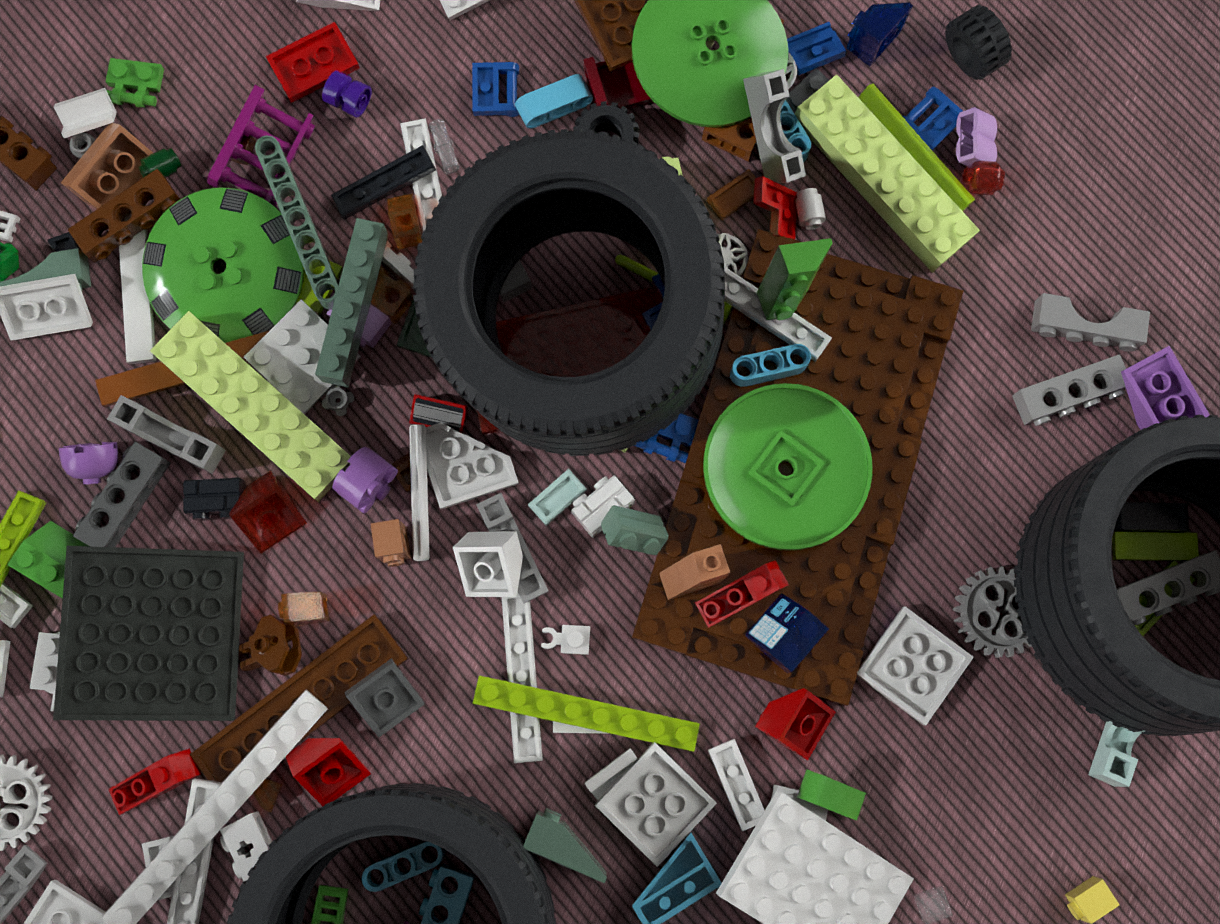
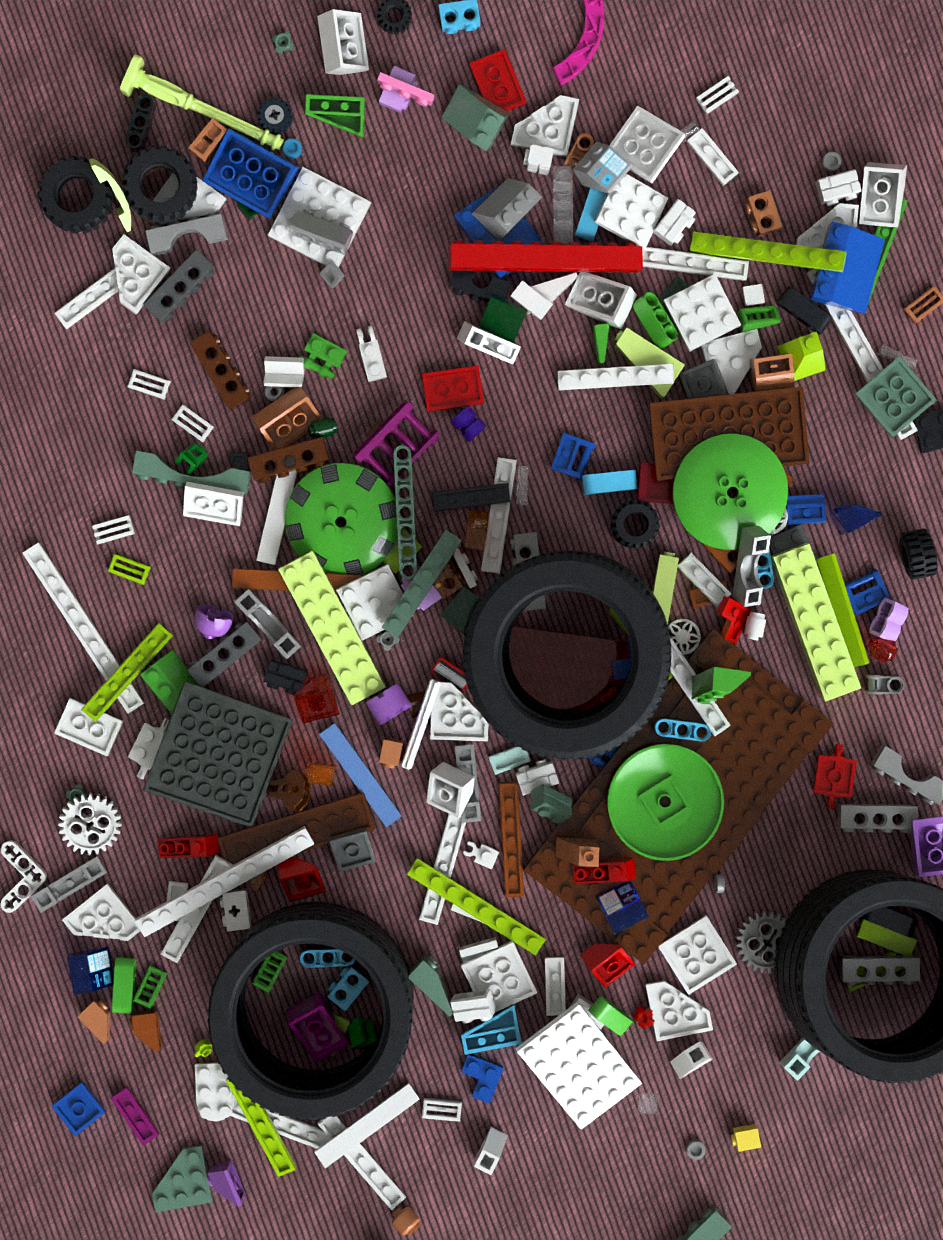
camera: 20 degrees right, 10 degrees up
none -> medium blue tile [319,723,402,827]
none -> white hinge [356,326,387,382]
none -> white brick [450,990,496,1023]
none -> dark orange tile [499,781,524,898]
none -> red plant [633,1005,655,1029]
none -> white plate [645,980,713,1041]
none -> white slope [670,1041,713,1079]
none -> white tile [678,553,731,607]
none -> light grey tile [714,874,725,893]
none -> red plate [812,744,857,809]
none -> light grey piece [866,675,904,694]

